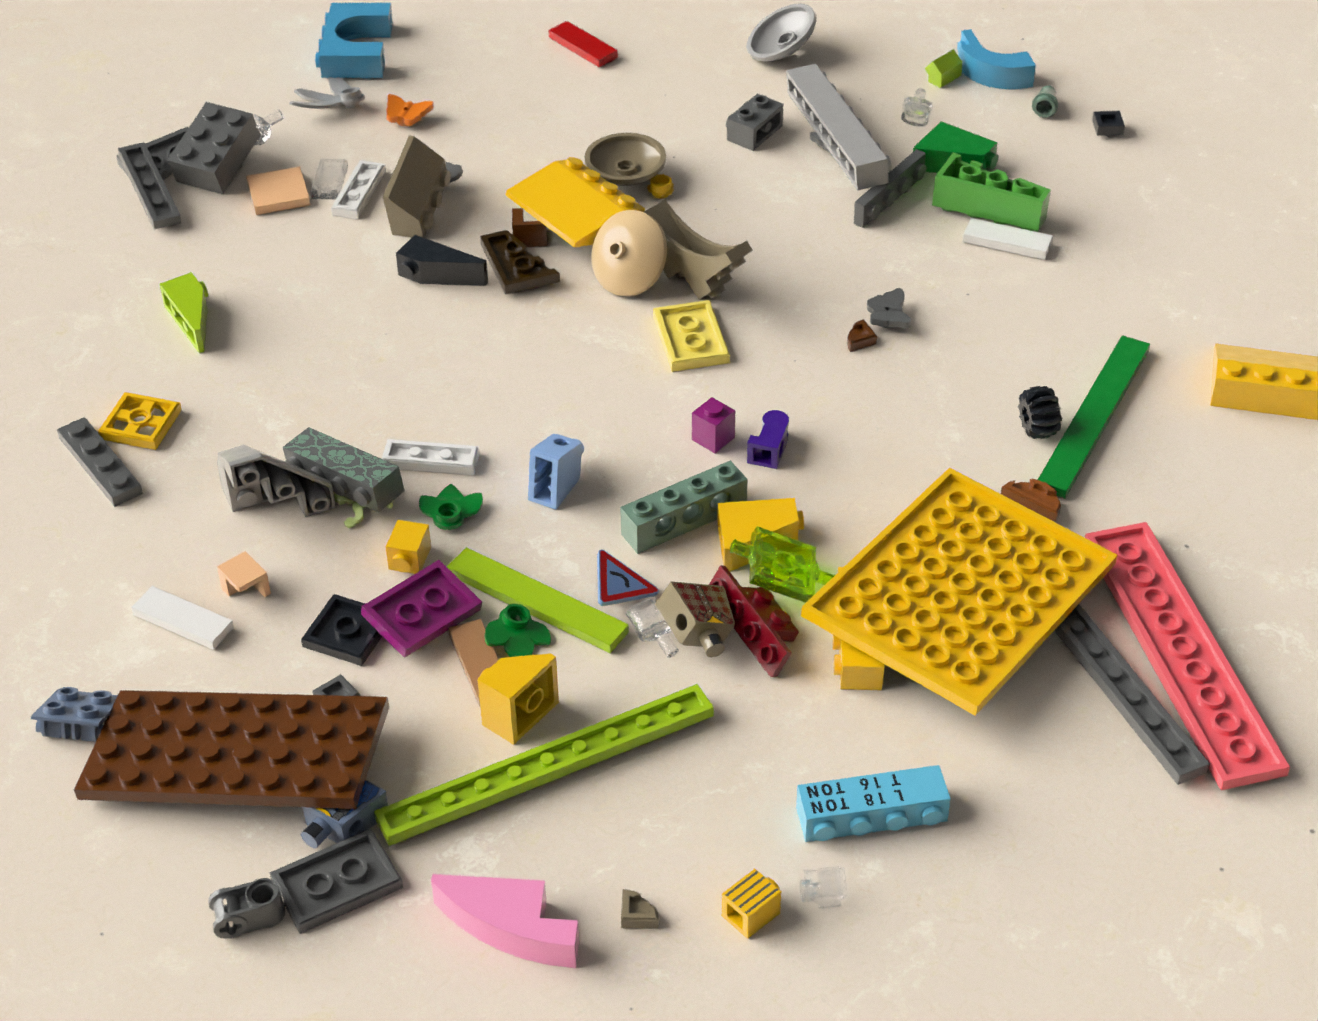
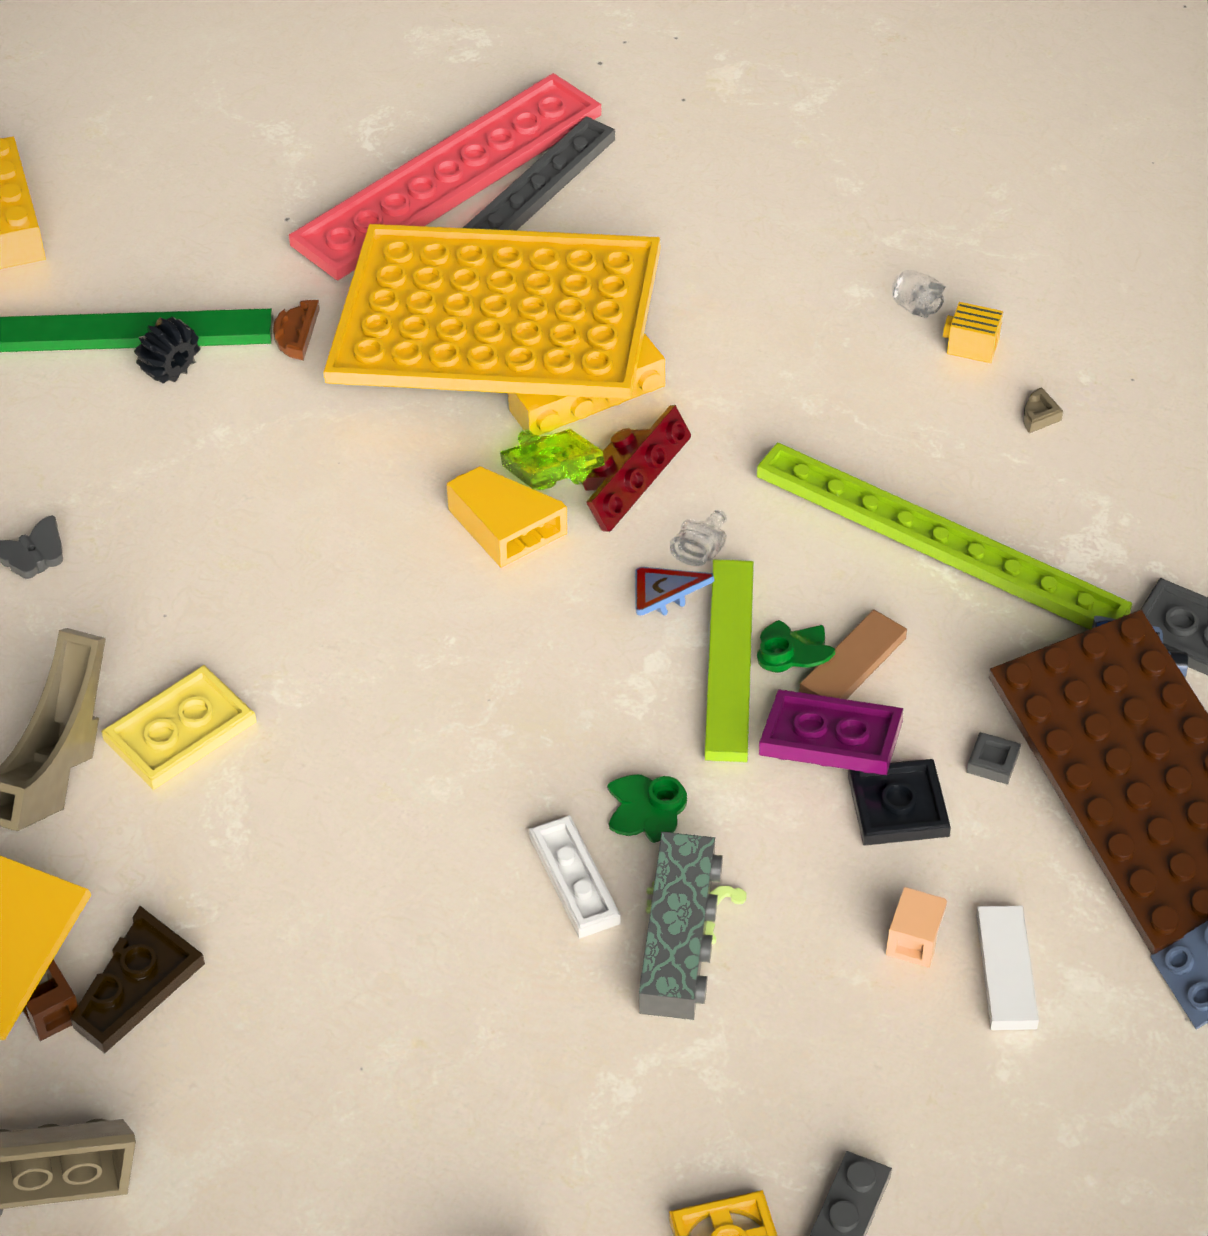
camera: 120 degrees left, 5 degrees up
light grey brick [217,445,336,517] -> none
yellow brick [385,520,431,574] -> none
black slope [396,235,488,286] -> none
bright pink slope [431,874,579,968] -> none
yellow slope [477,653,559,745] -> none
light blue torso [528,434,584,510] -> none
tan dish [591,210,667,297] -> none
sand green brick [620,460,748,554] -> none
dark tan torso [656,581,735,657] -> none
magenta brick [692,397,736,454] -> none
dark purple leg [747,410,789,469] -> none
medium azure brick [796,765,951,842] -> none
reddish brown tile [847,319,877,352] -> none

